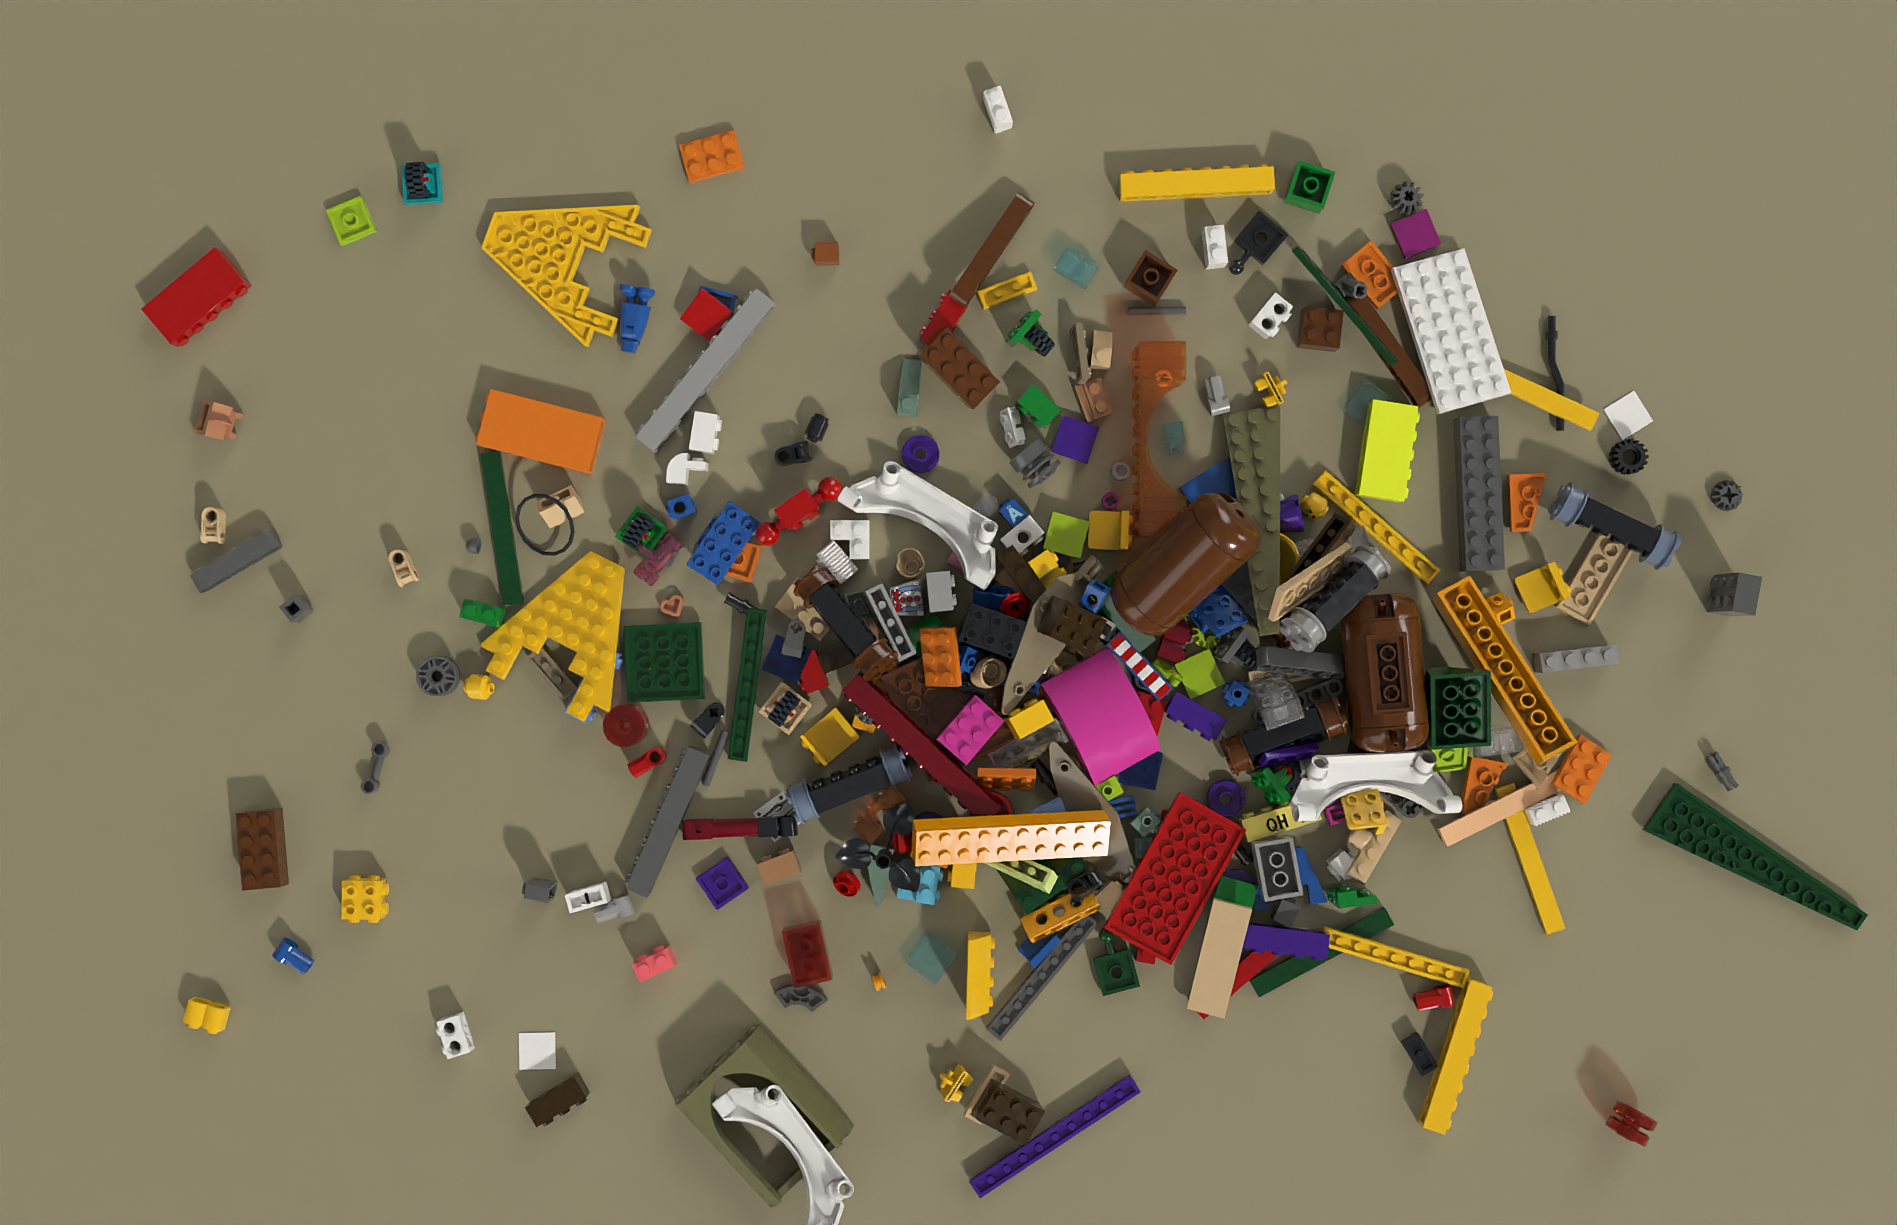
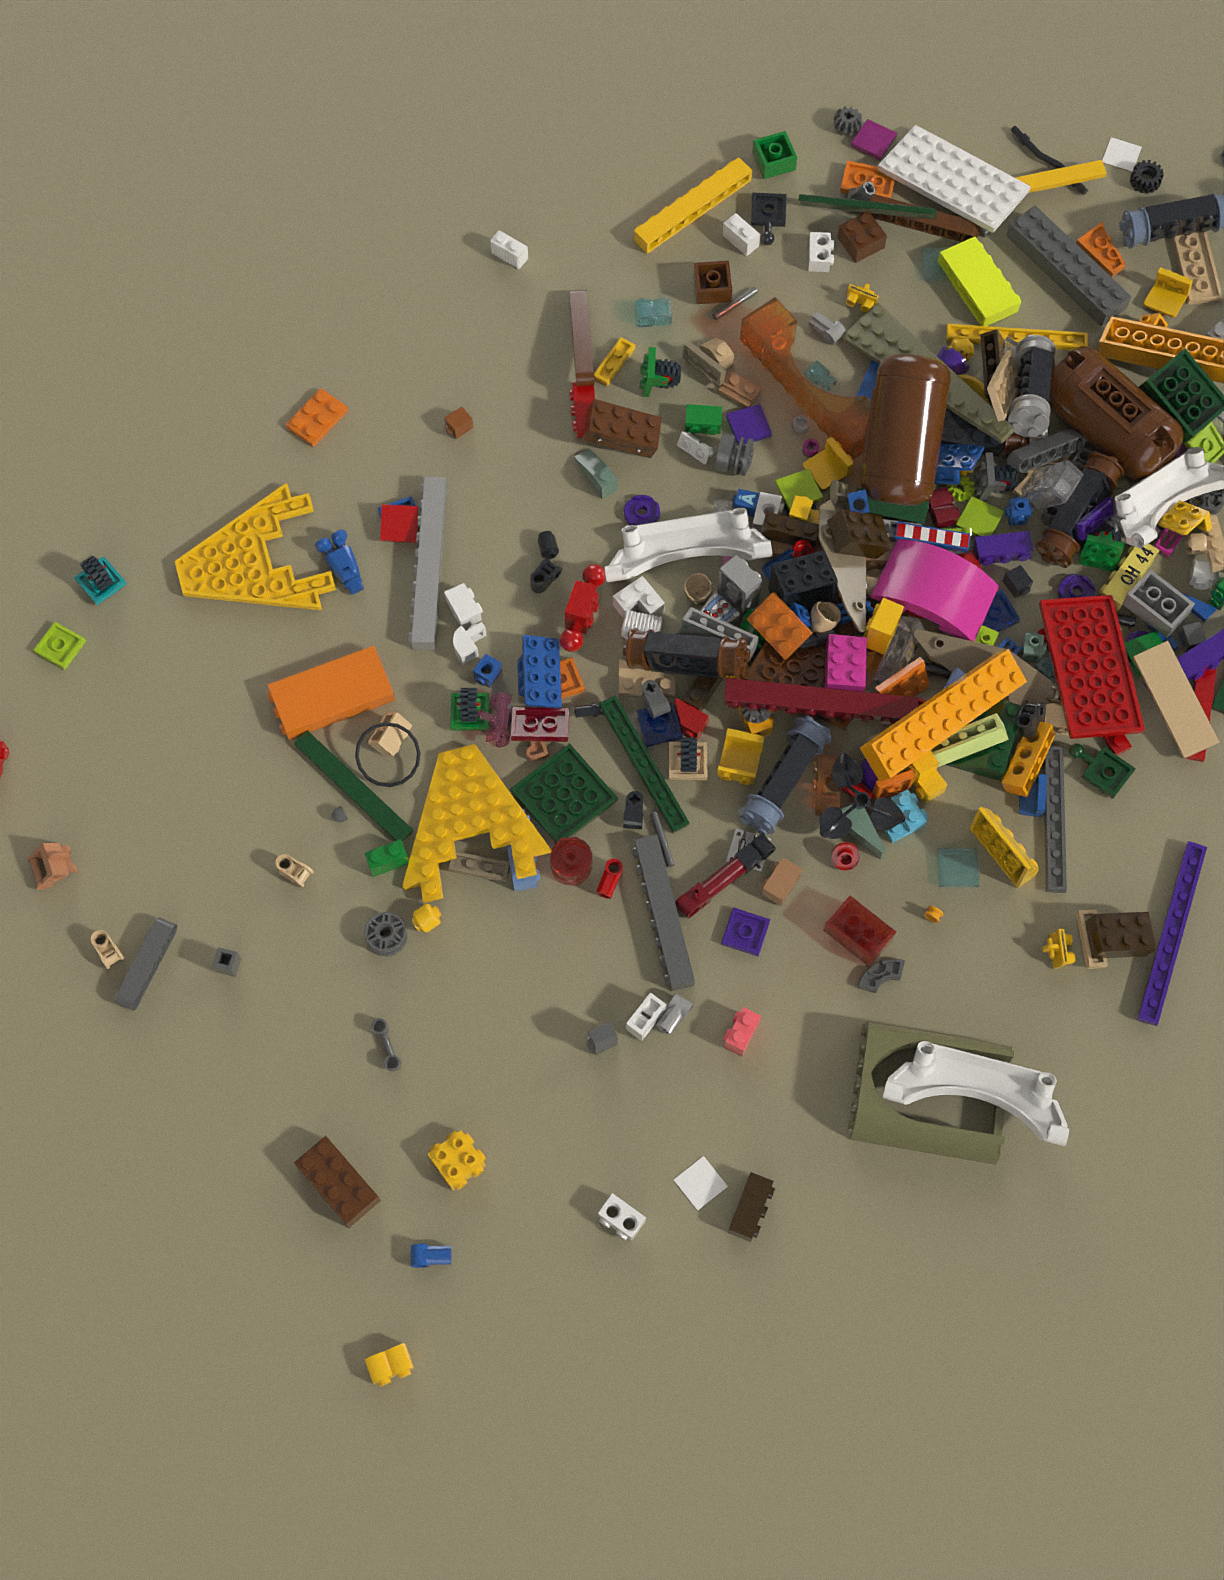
camera: 35 degrees left, 20 degrees down
none -> plate [511,707,569,742]
none -> black brick [1002,565,1033,598]

